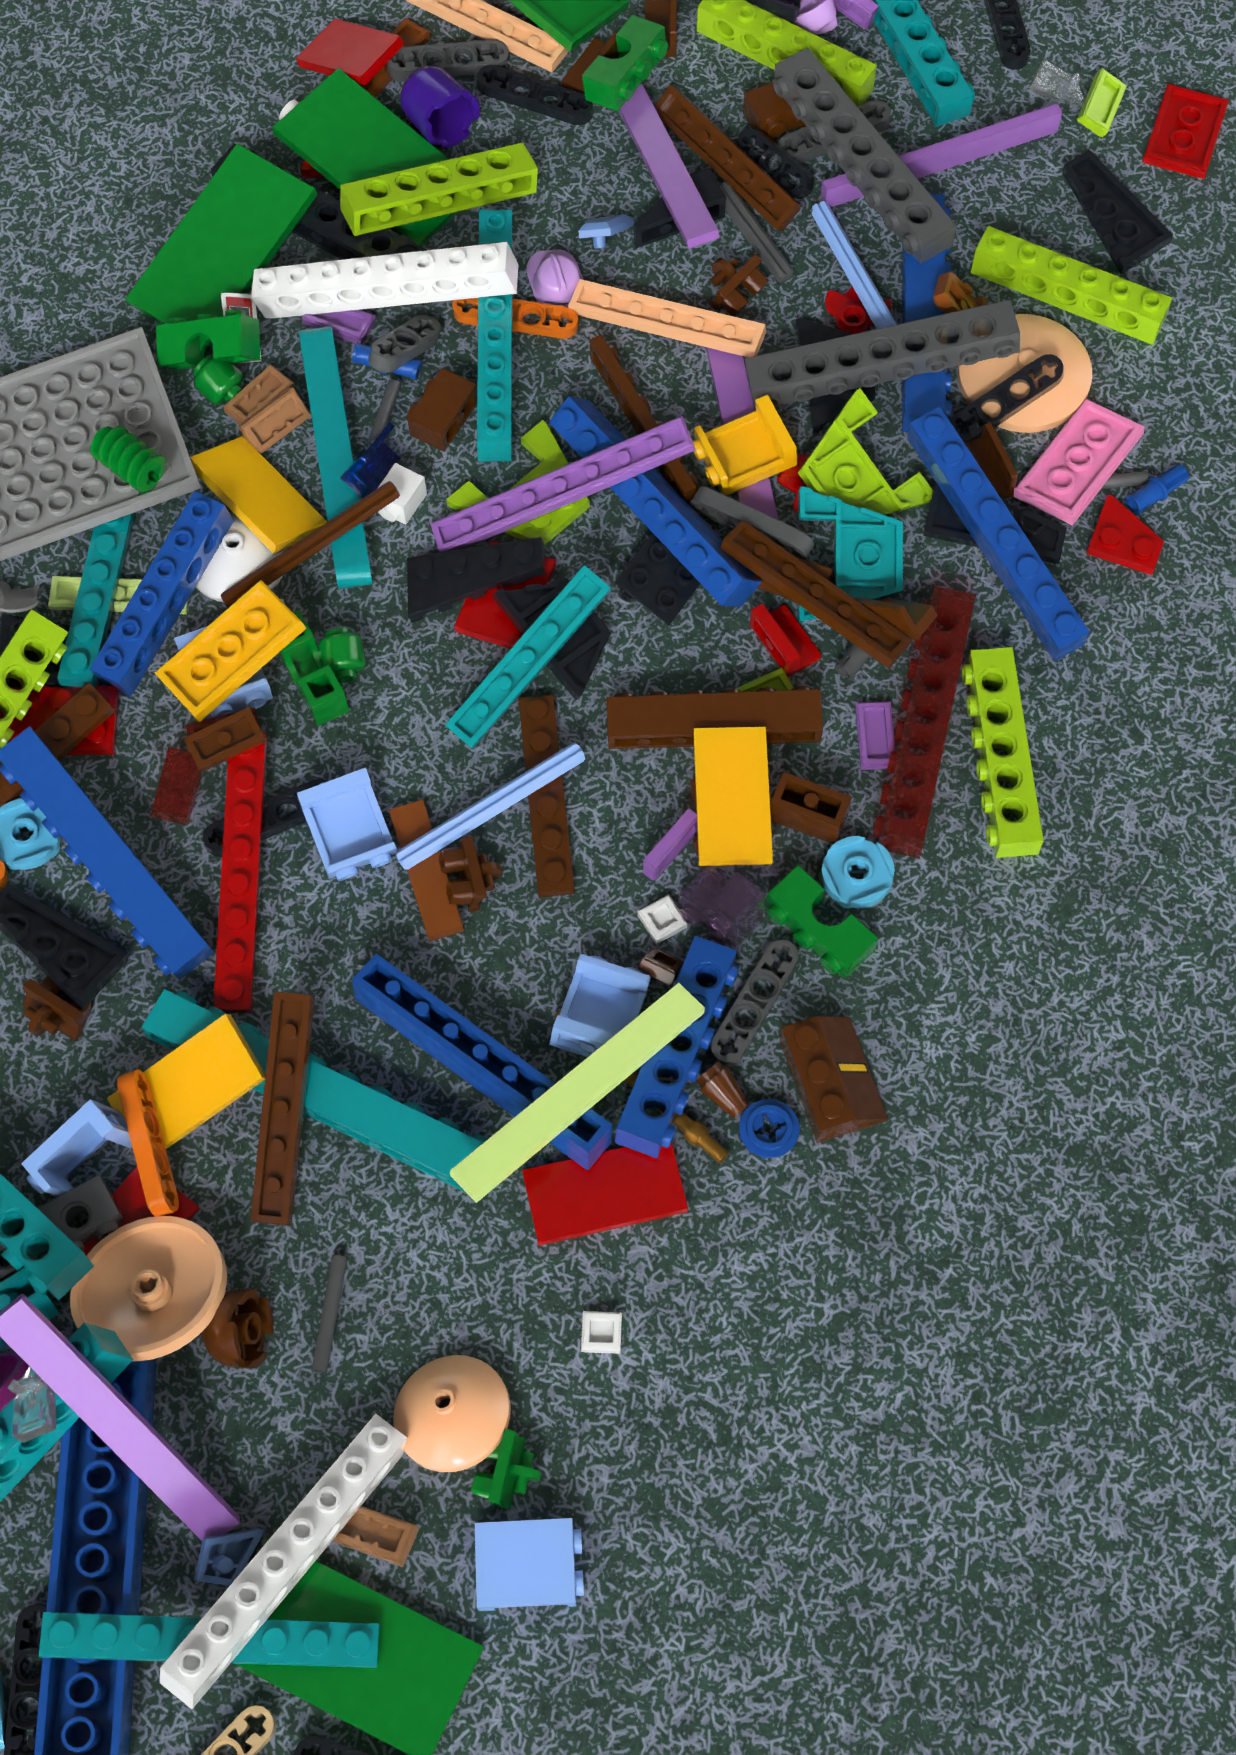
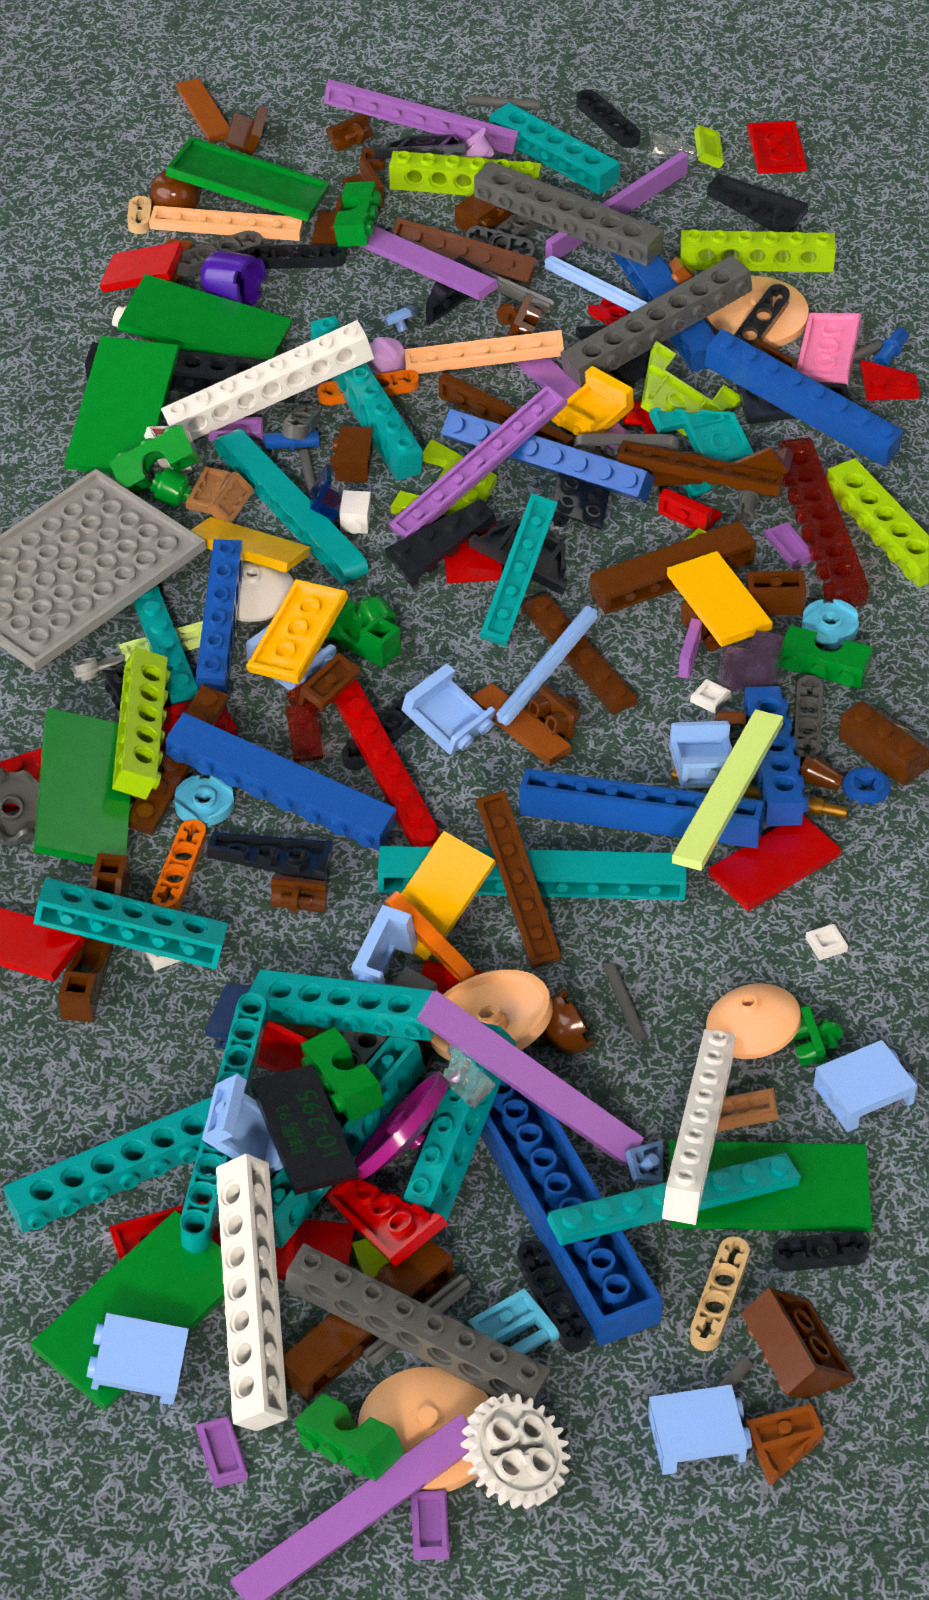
camera: 25 degrees left, 20 degrees down
green piece [90,426,167,493] -> none
reddish brown axle [221,481,400,608] -> none
lime brick [340,142,538,236] -> none

